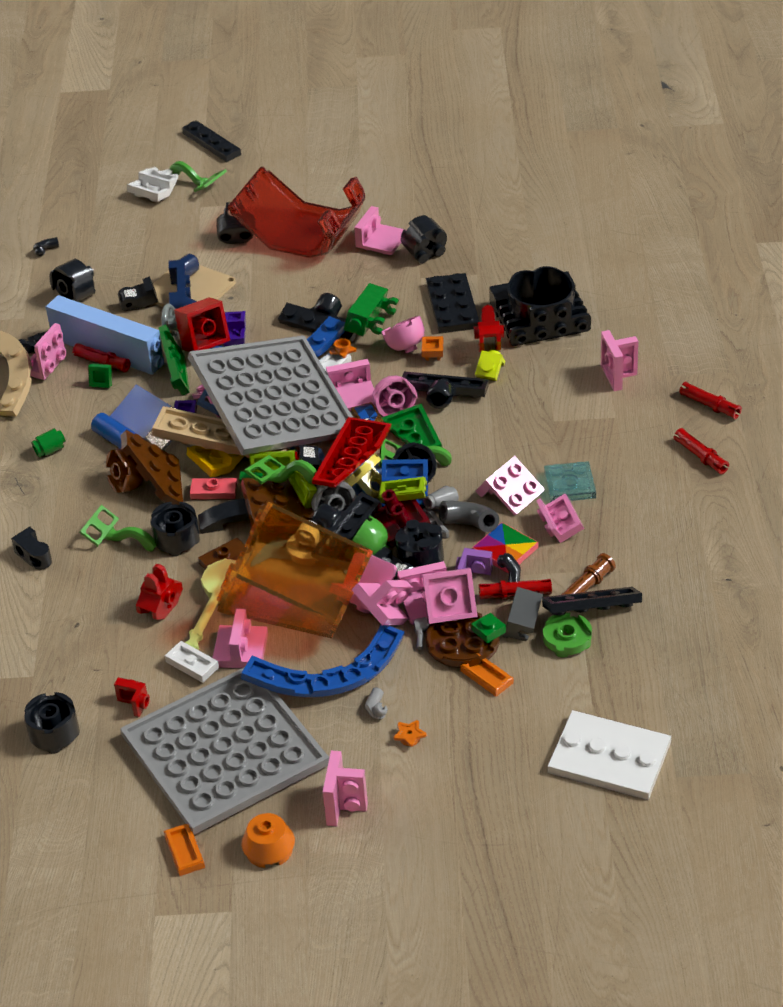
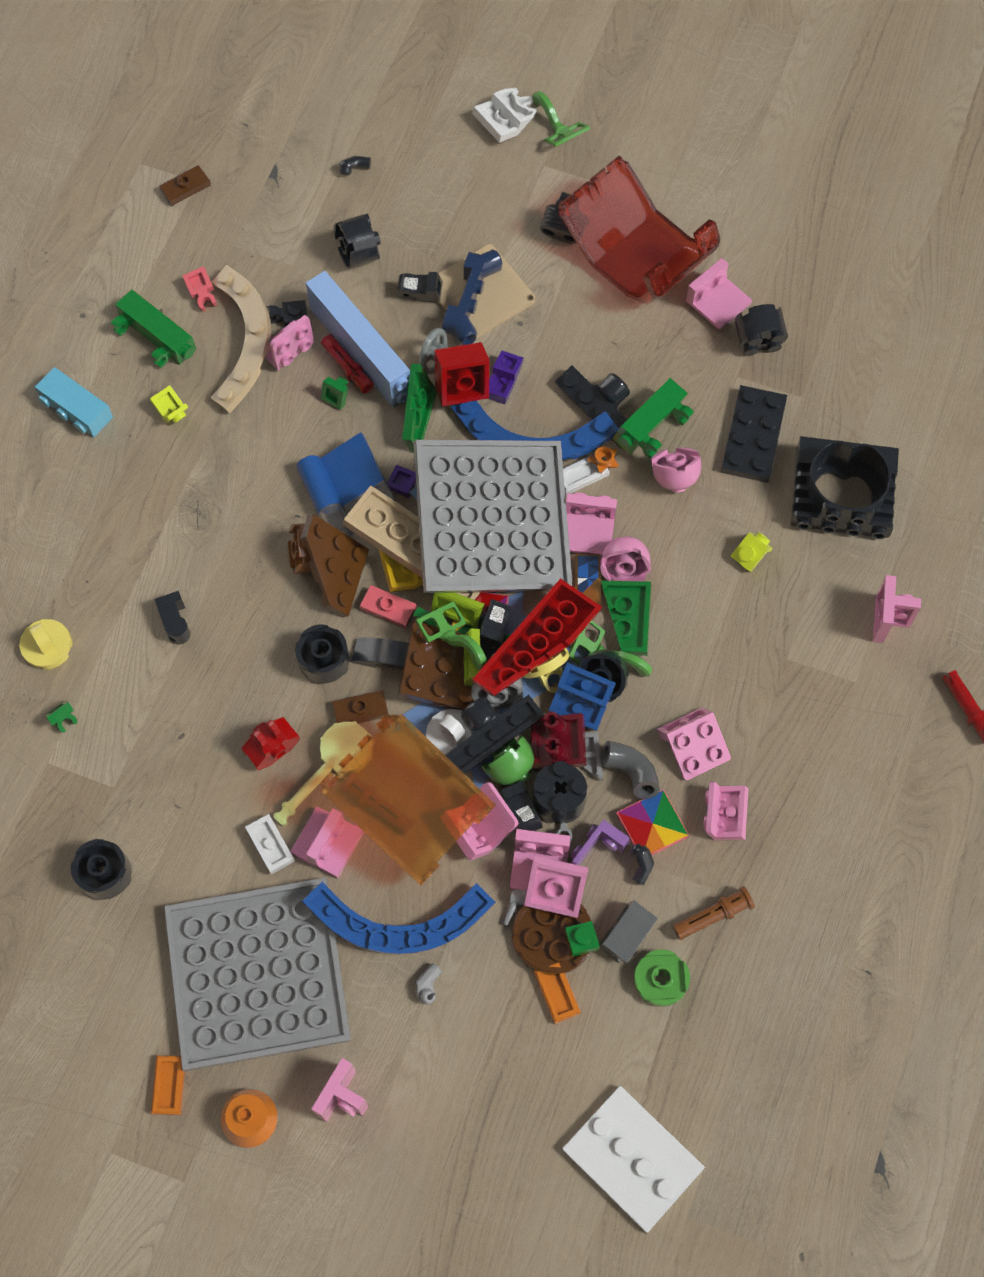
camera: 20 degrees right, 25 degrees up
green brick [31,428,66,457] -> none
bright green piece [79,505,156,552] -> none
red bracket [114,677,150,717] -> none
black plate [182,120,241,162] -> none
bright pink bracket [352,580,412,625] -> none
lime tile [378,477,427,503] -> none
orange plate [394,720,427,747] -> none
black plate [402,371,489,409] -> none
orange tile [422,336,444,361] -> none
light grey cone [423,486,459,510] -> none
red hinge [474,304,504,352] -> none
red pin [478,579,552,600] -> none
black plate [542,587,642,615] -> none
clear light blue plate [544,461,596,502] -> none
red pin [673,428,730,474] -> none

